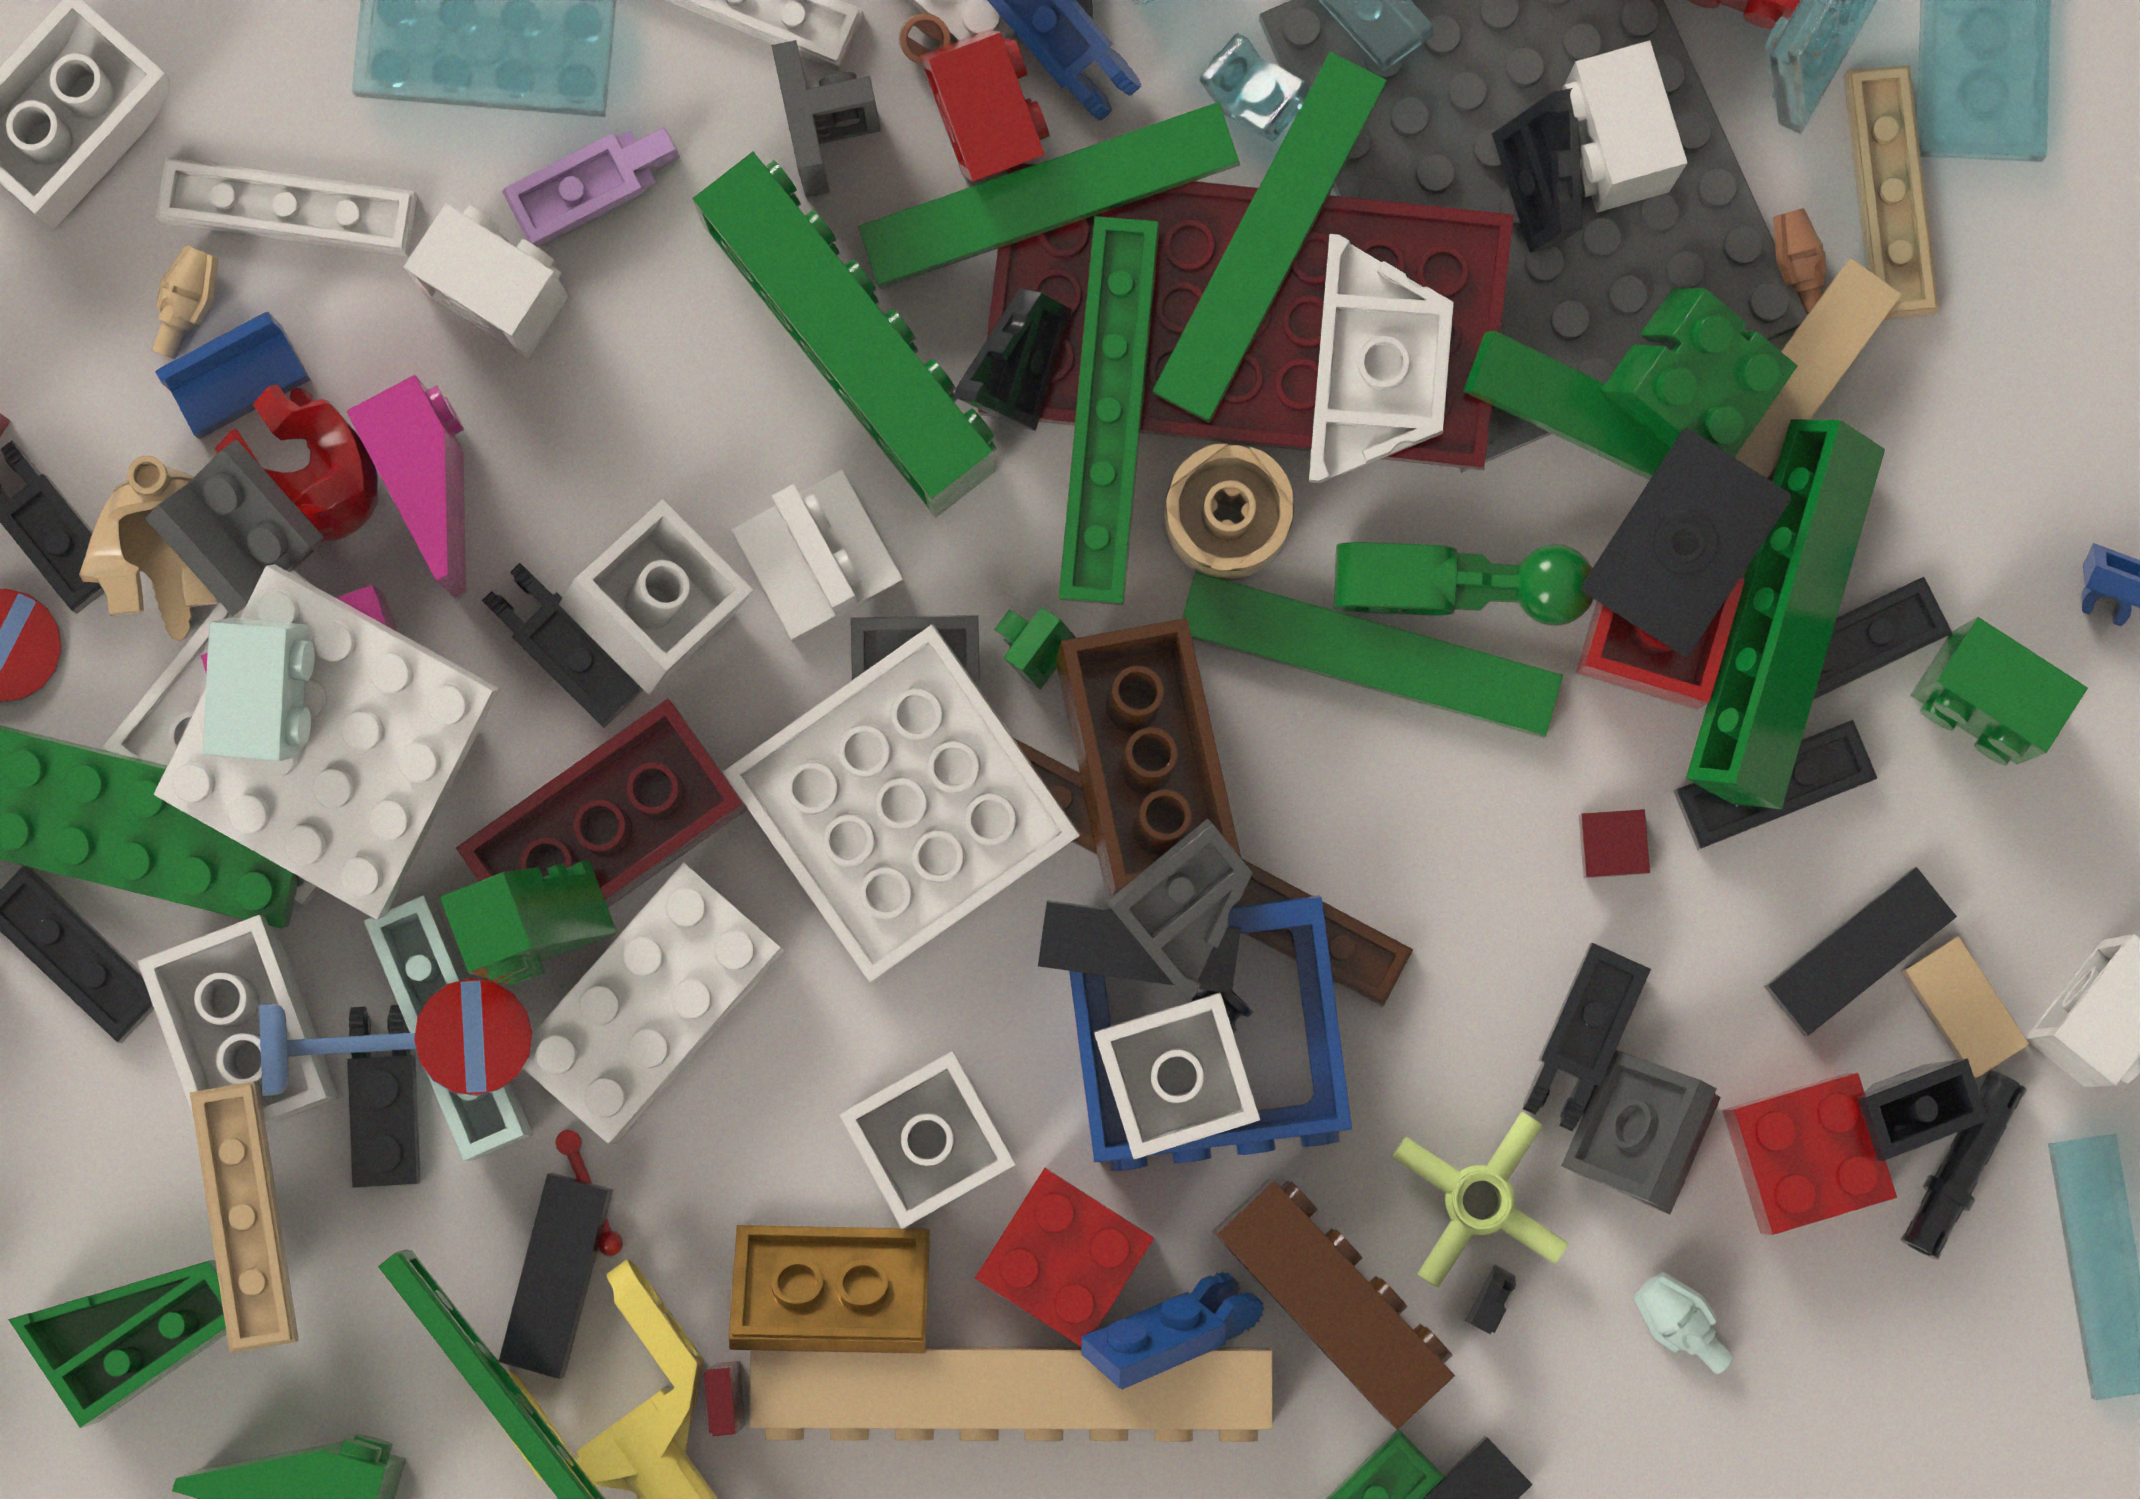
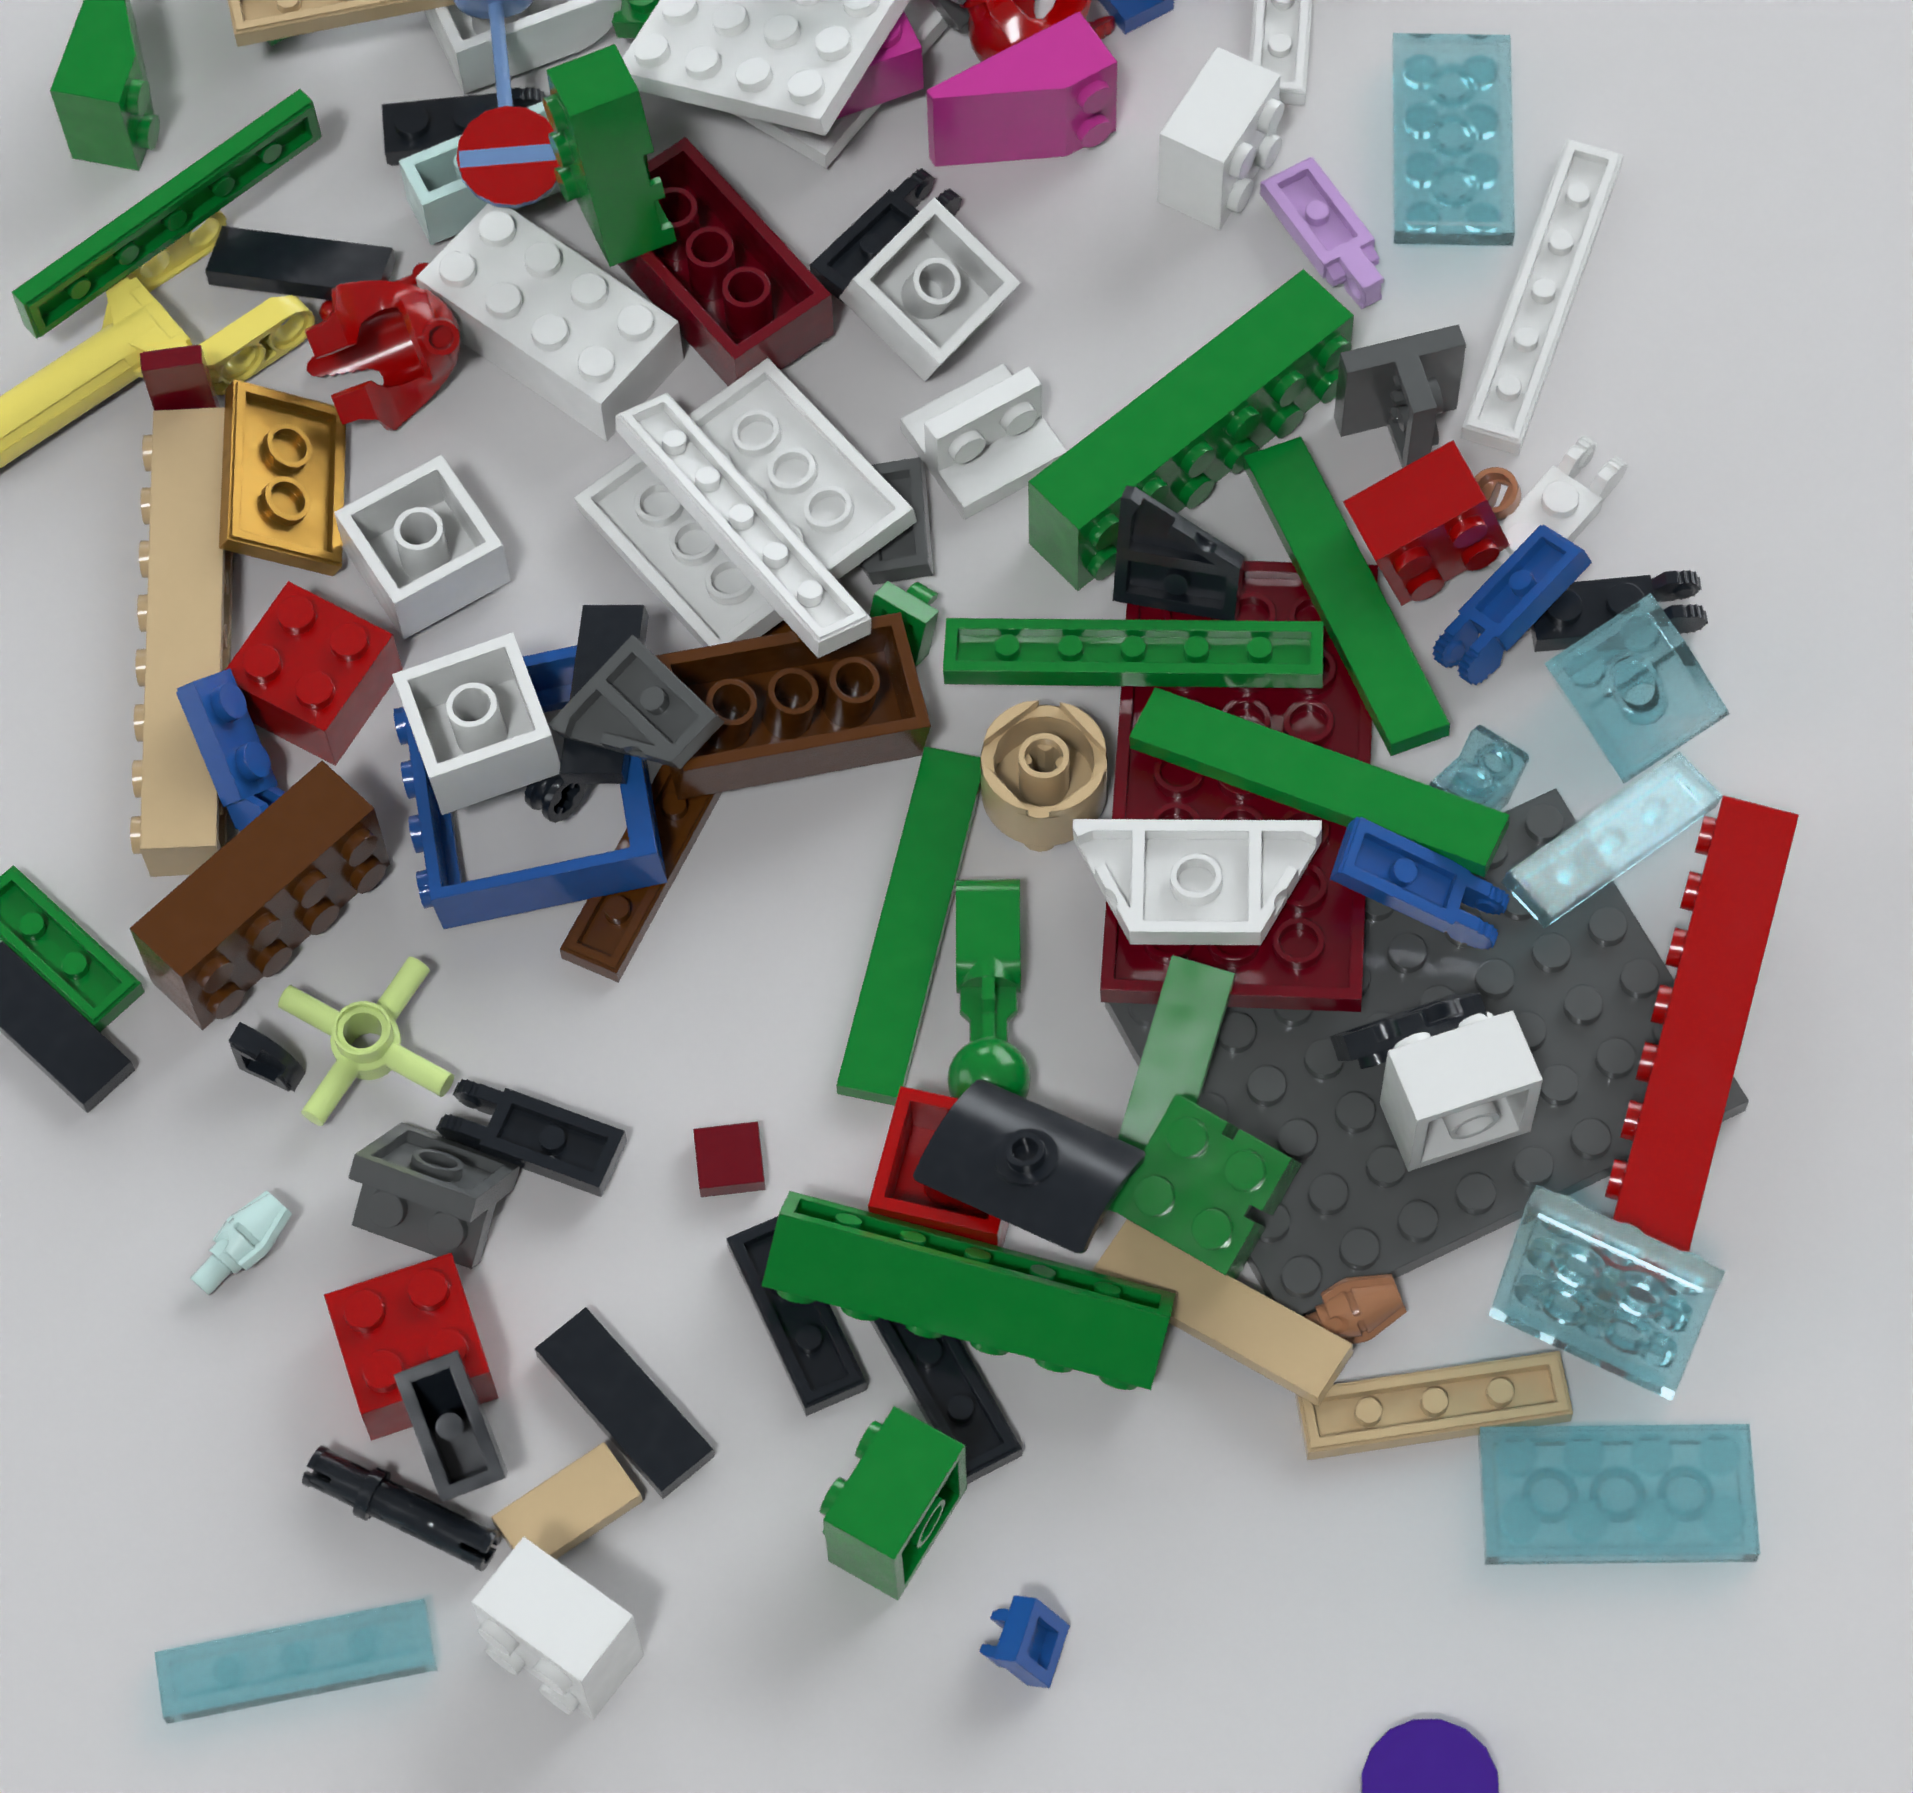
camera: 90 degrees right, 20 degrees down
none -> red piece [305,280,460,430]
none -> white tile [615,393,871,658]
none -> blue hinge [1329,817,1510,950]

